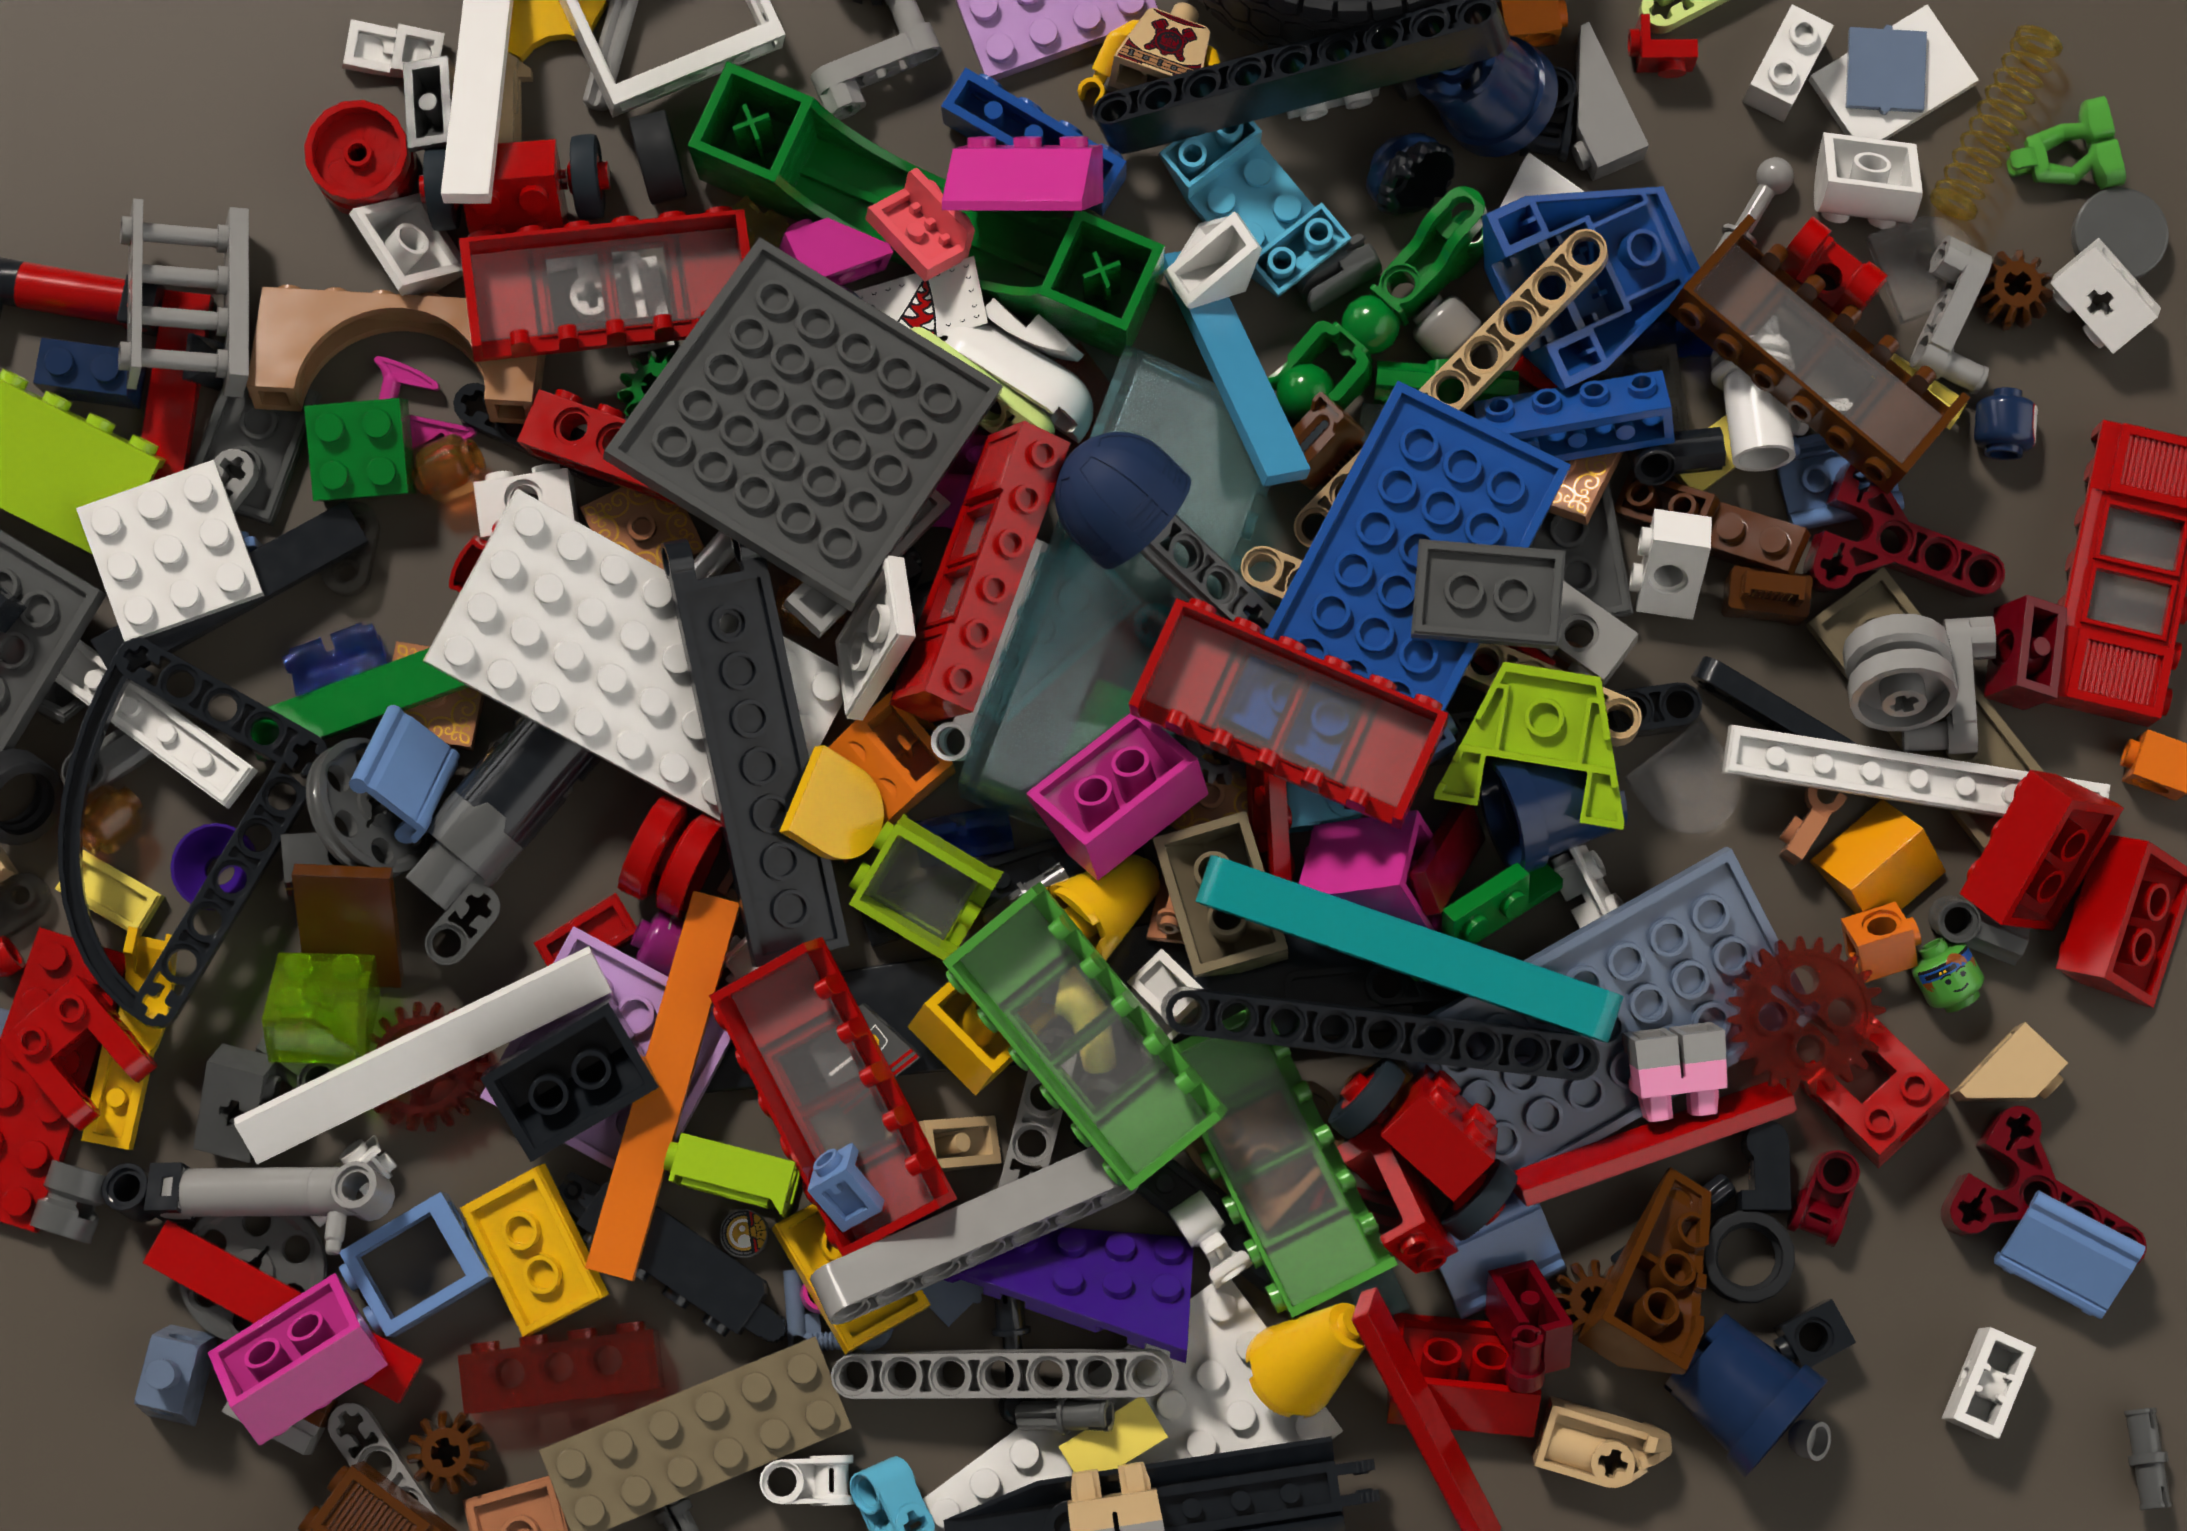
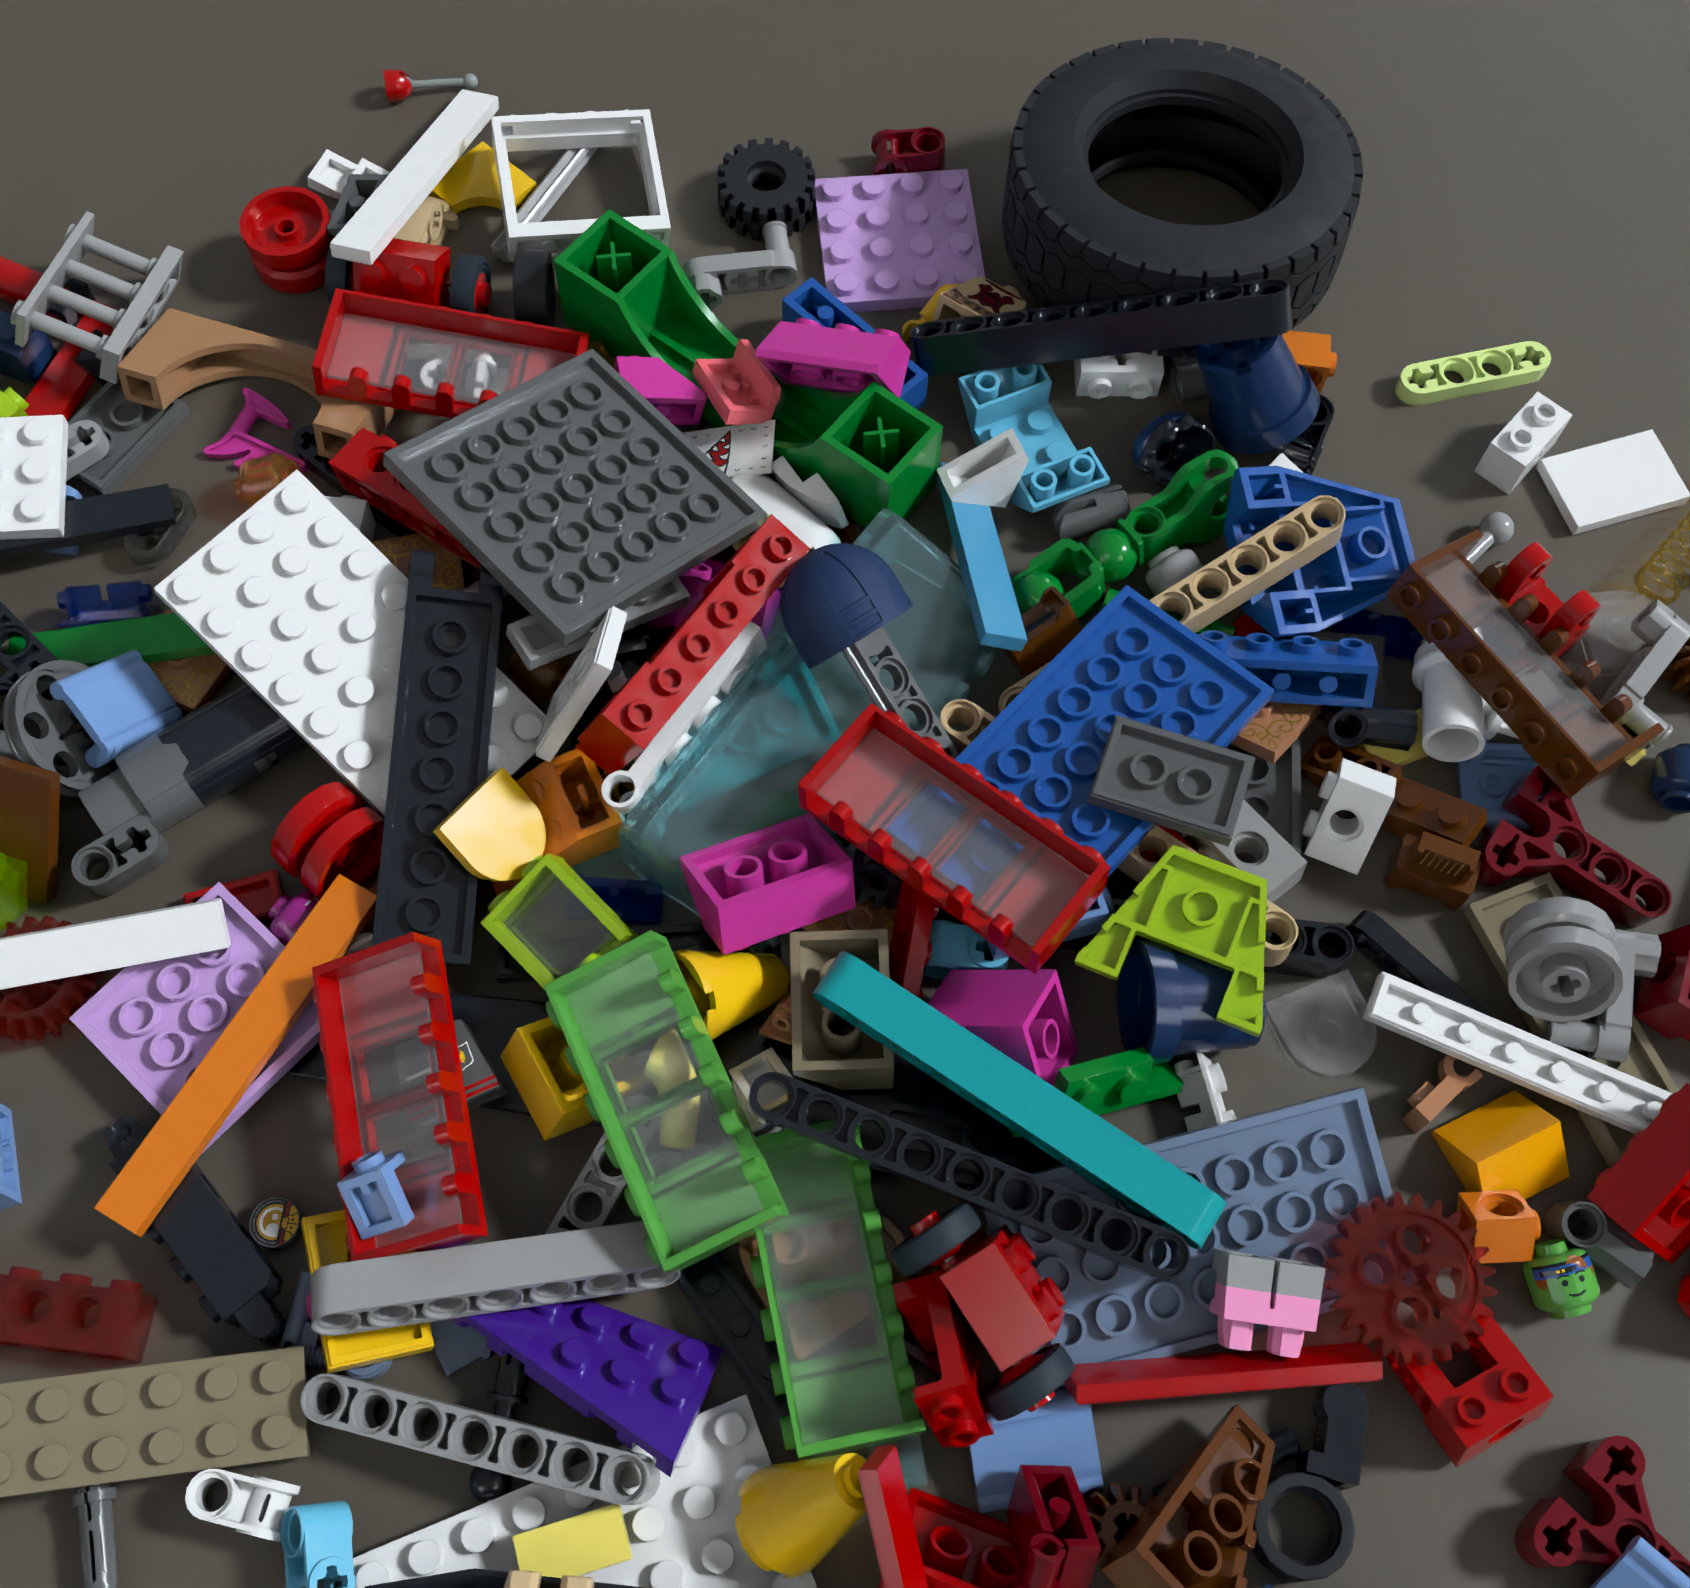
camera: 10 degrees right, 15 degrees down
green brick [304,398,417,501] -> none
white slope [349,193,463,296] -> none
yellow tile [460,1163,610,1339] -> none
black slope [480,997,659,1162] -> none
lime window [664,1133,801,1219] -> none
tan slope [885,1115,1002,1172] -> none
dark grey axle [1015,1398,1115,1435] -> none
white leg [1168,1190,1253,1289] -> none
dark red tile [1409,802,1485,916] -> none
light grey slope [1571,22,1649,181] -> none
red bracket [1627,14,1698,78] -> none
dark red piece [1786,1150,1860,1247] -> none
white brick [1814,132,1923,229] -> none
sand blue piece [1845,25,1927,115] -> none
tan slope [1950,1022,2068,1102] -> none

